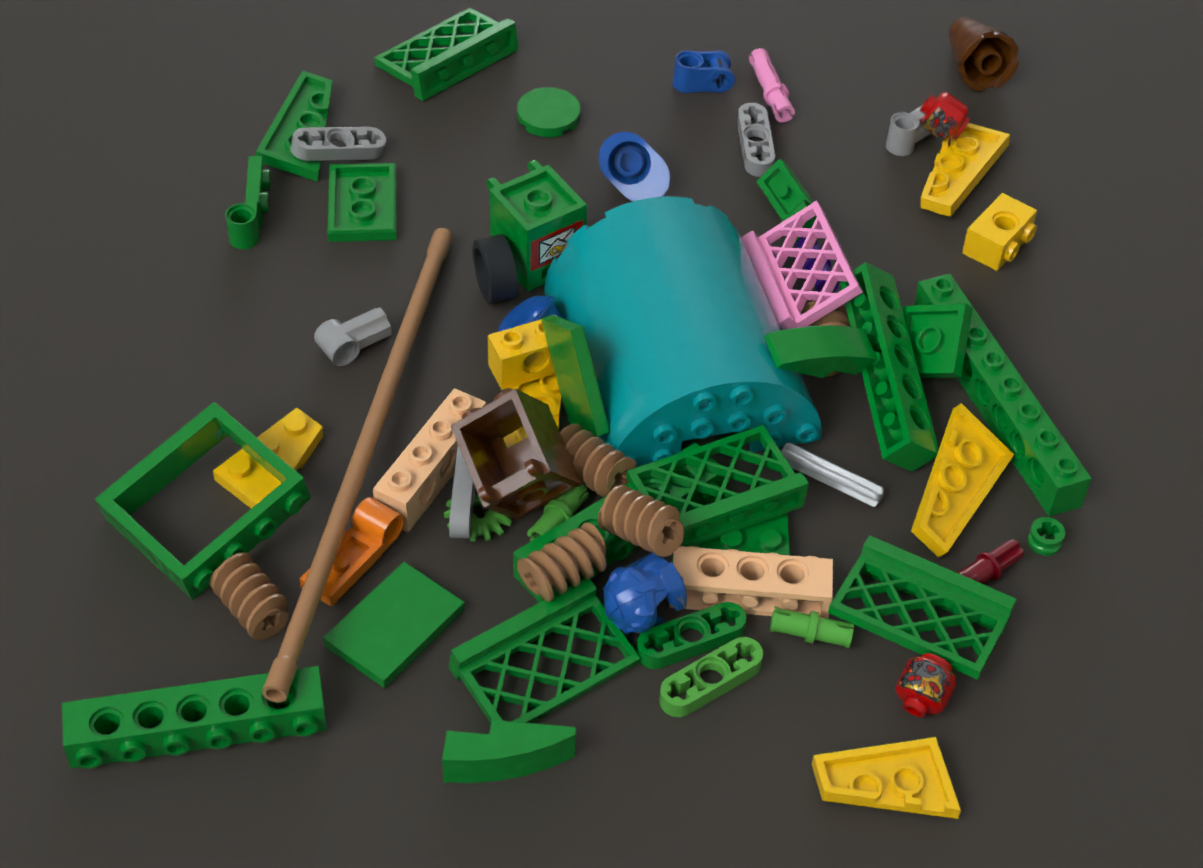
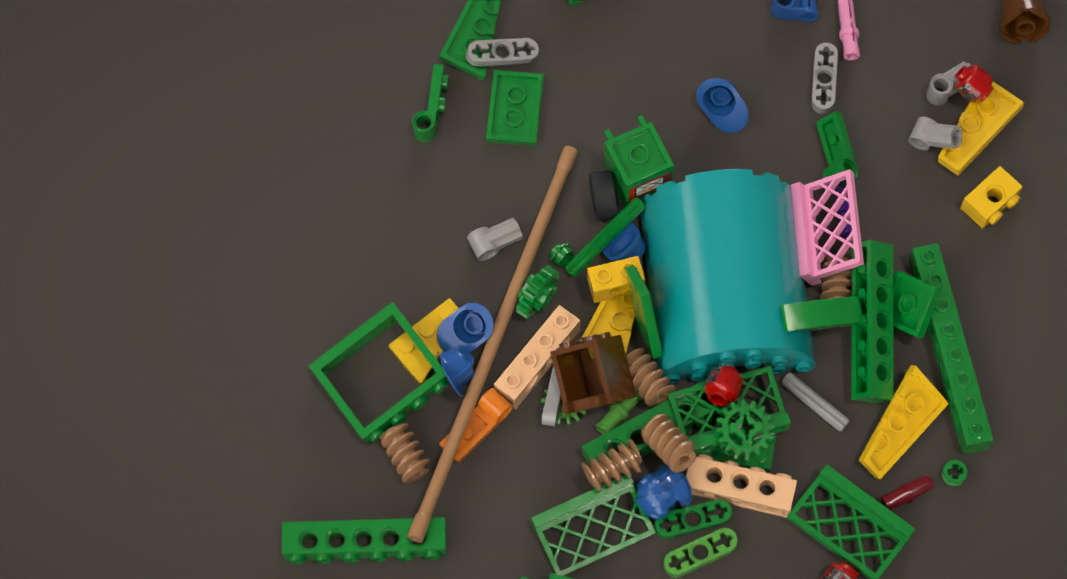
camera: 15 degrees right, 20 degrees up
green tile [323,562,465,689] -> none
green tile [517,87,580,137] -> none
bright green pin [769,606,854,648] -> none
none -> blue piece [437,303,494,353]
none -> blue piece [437,348,474,397]
none -> green gear [516,265,560,319]
none -> green plate [550,243,574,267]
none -> green axle [564,197,645,277]
none -> red head [704,365,743,406]
none -> green gear [715,400,775,460]
none -> light grey piece [908,117,962,151]

